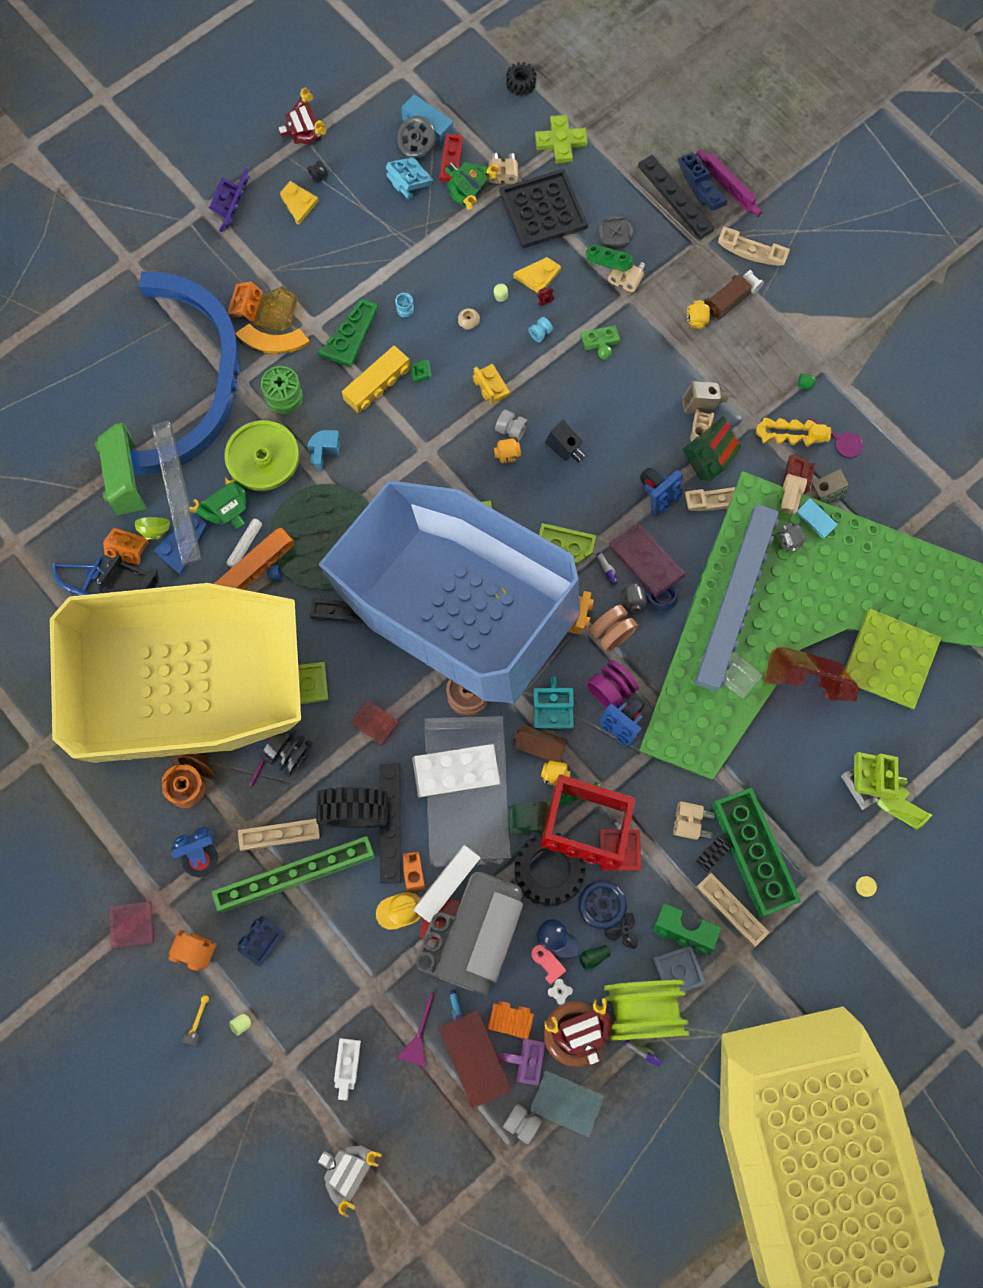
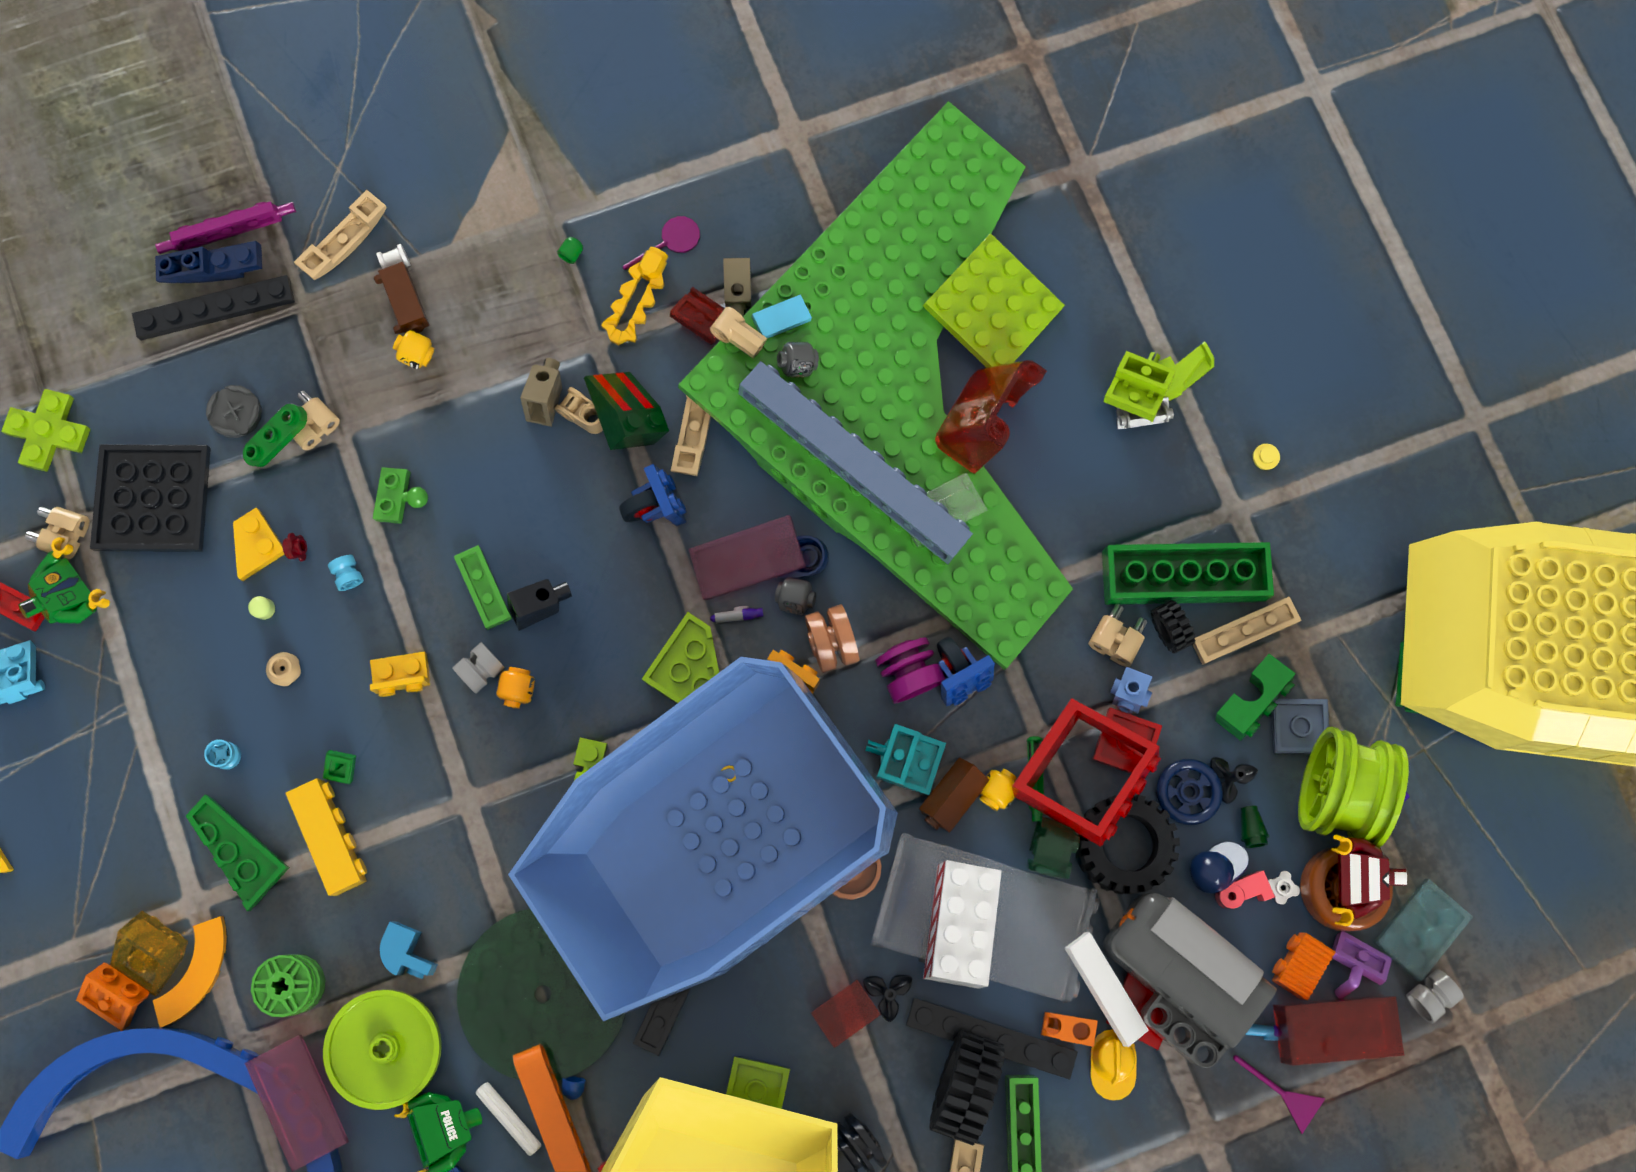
camera: 75 degrees left, 5 degrees up
none -> clear pink tile [245,1035,349,1172]
none -> bright green plate [454,545,512,630]
none -> black plant [863,975,912,1022]
none -> medium blue brick [1110,667,1152,714]

